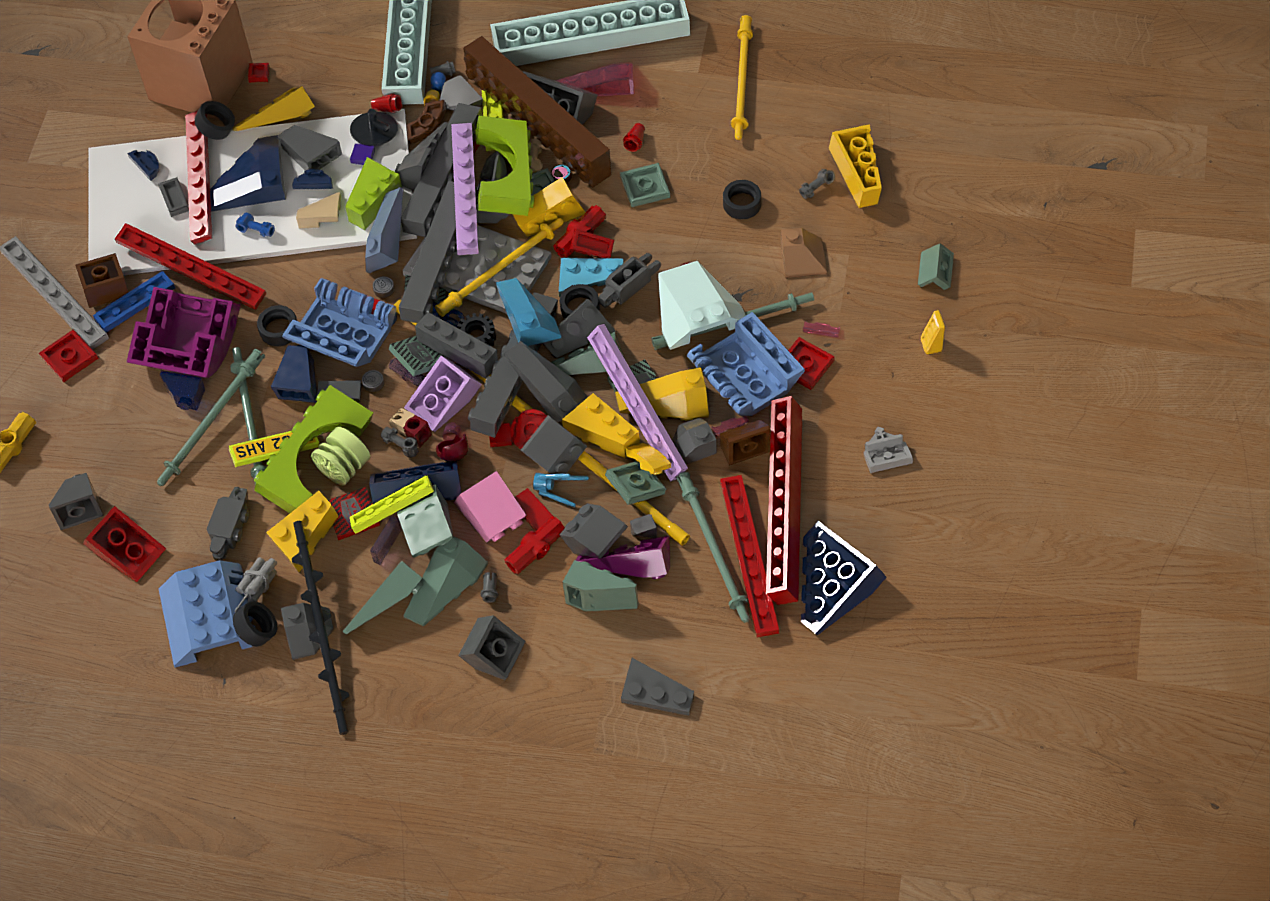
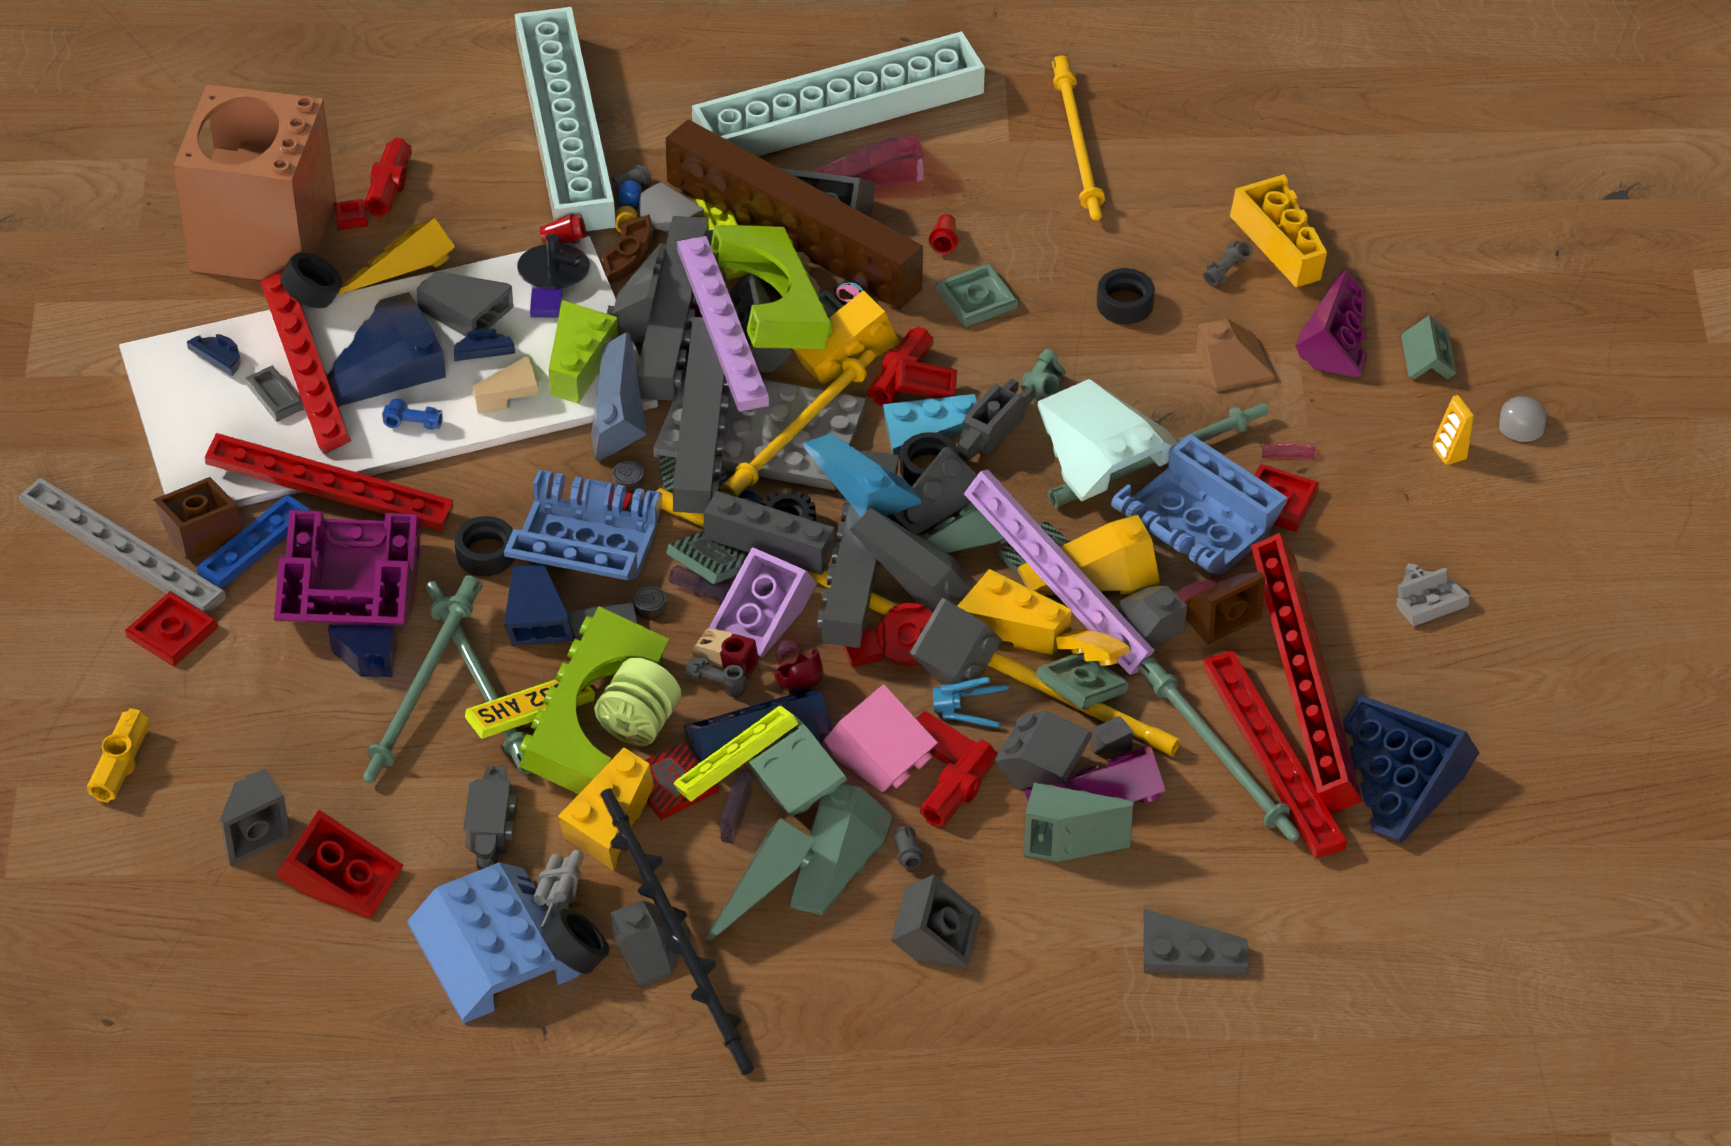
camera: 15 degrees left, 10 degrees down
none -> red piece [364,138,412,217]
none -> sand green plate [1020,348,1066,402]
none -> magenta wedge [1295,269,1367,377]
none -> light grey hair [1499,396,1547,442]

